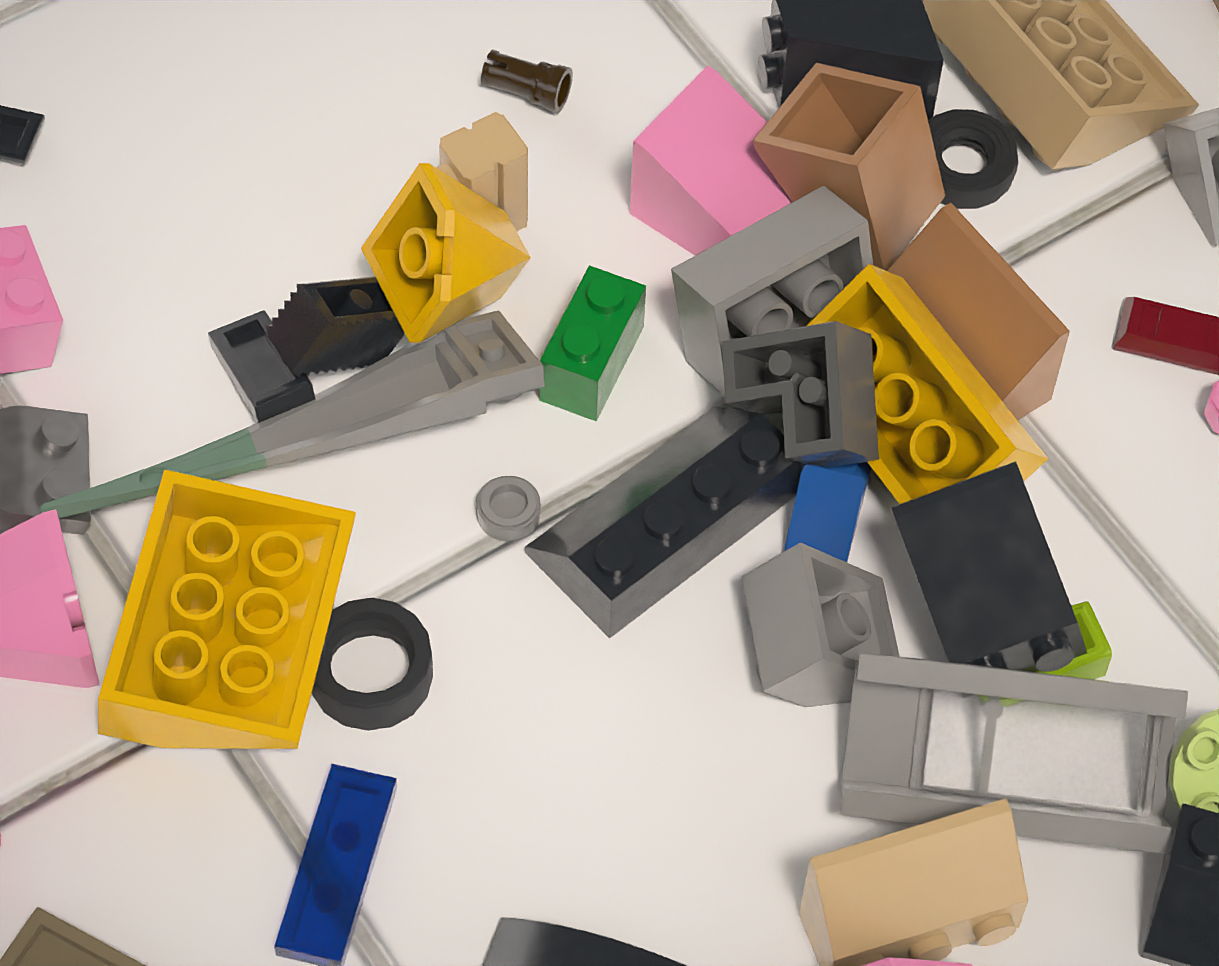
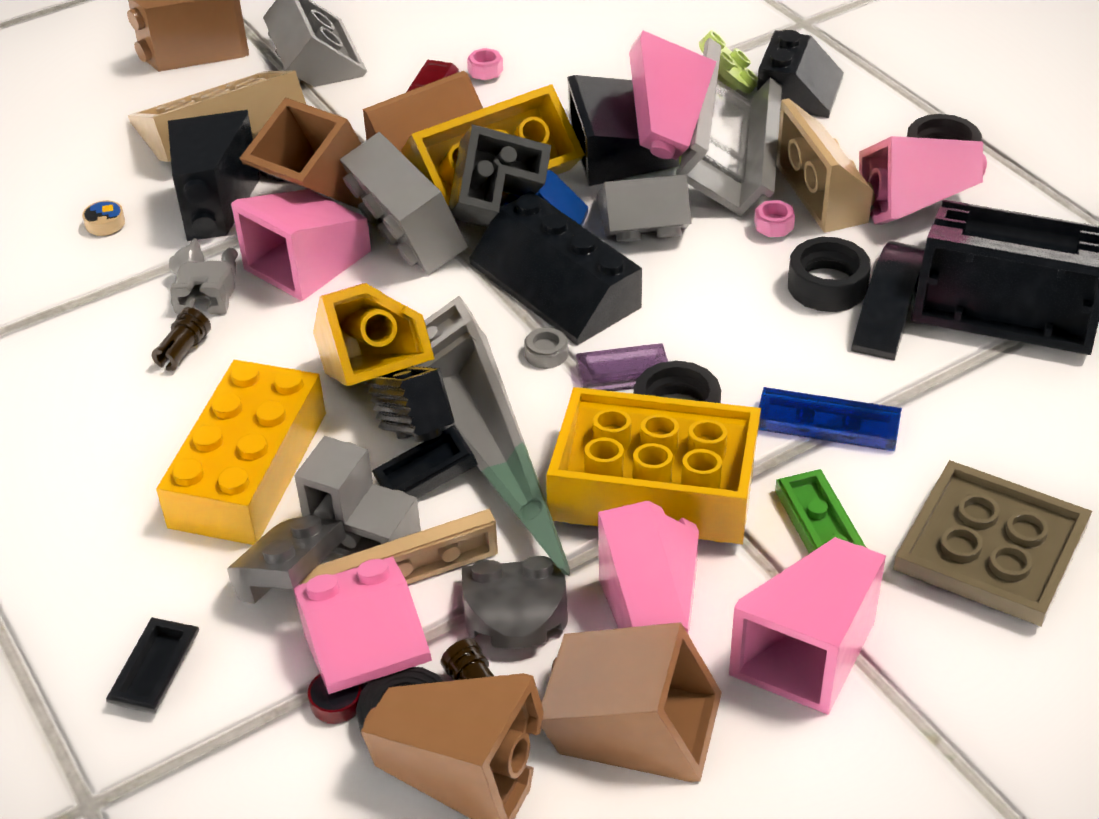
camera: 85 degrees left, 15 degrees down
tan brick [436,112,528,231] -> none
green brick [539,265,646,422] -> none
none -> yellow brick [156,359,326,545]
none -> light grey animal [169,238,238,314]
none -> flat silver slope [227,515,346,604]
none -> light grey brick [294,436,421,556]
none -> tan tile [299,509,498,585]
none -> clear purple tile [576,343,668,391]
none -> bright pink slope [629,30,717,160]
none -> bright pink tile [754,200,795,237]
none -> bright green tile [775,469,867,554]
none -> black tyre [788,237,871,312]

